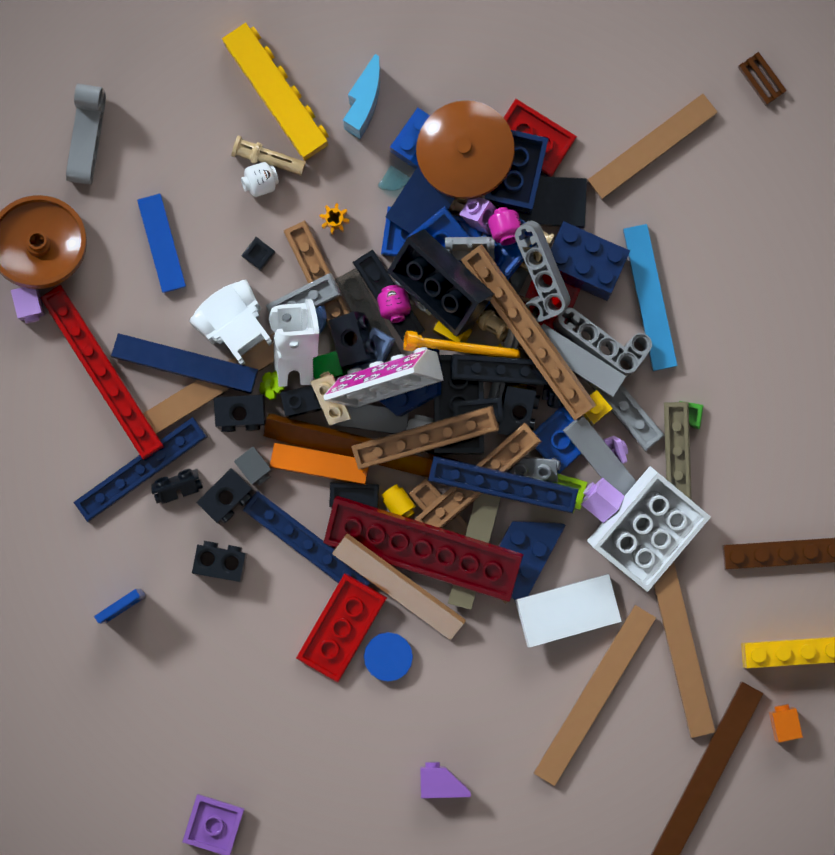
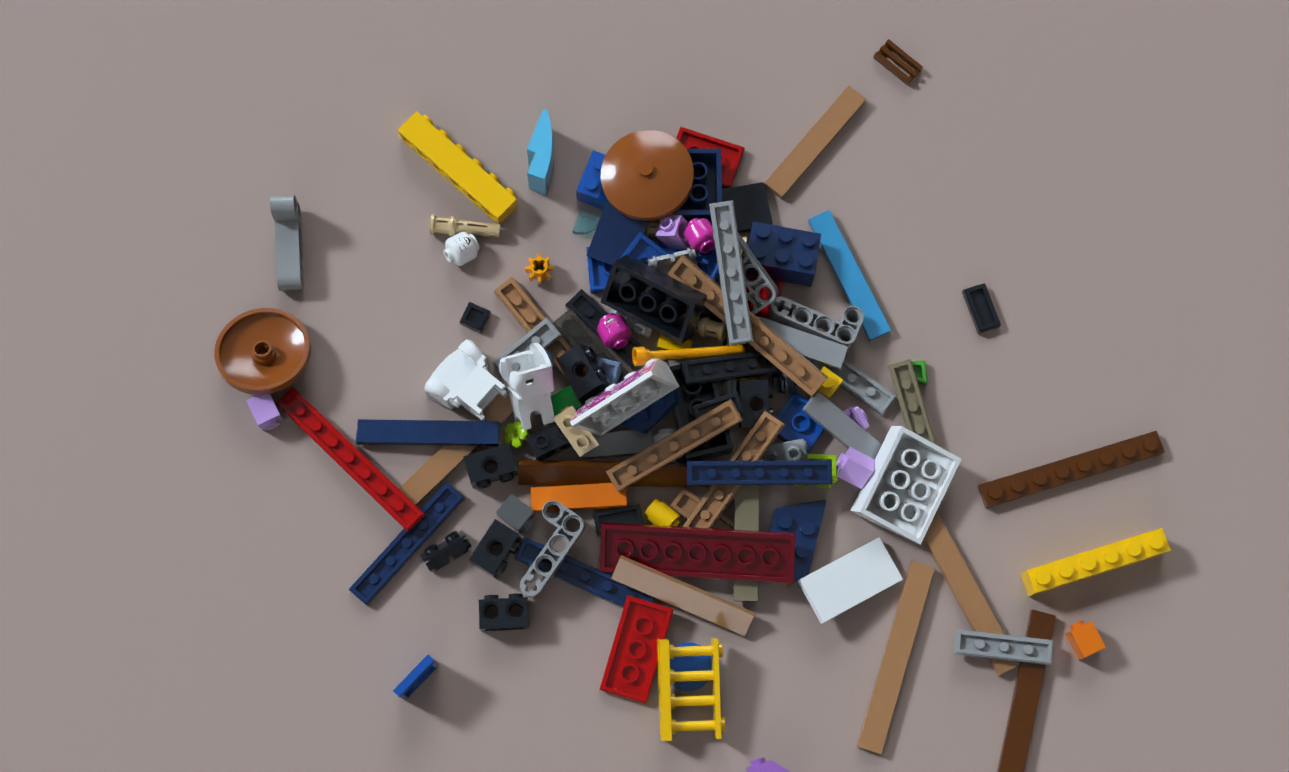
camera: 20 degrees left, 10 degrees down
blue tile [137,193,186,293] -> none
none -> light grey beam [520,500,585,598]
none -> yellow fence [657,637,726,741]
none -> light grey tile [709,200,754,346]
none -> light grey tile [953,629,1053,665]
none -> black tile [962,283,1001,334]

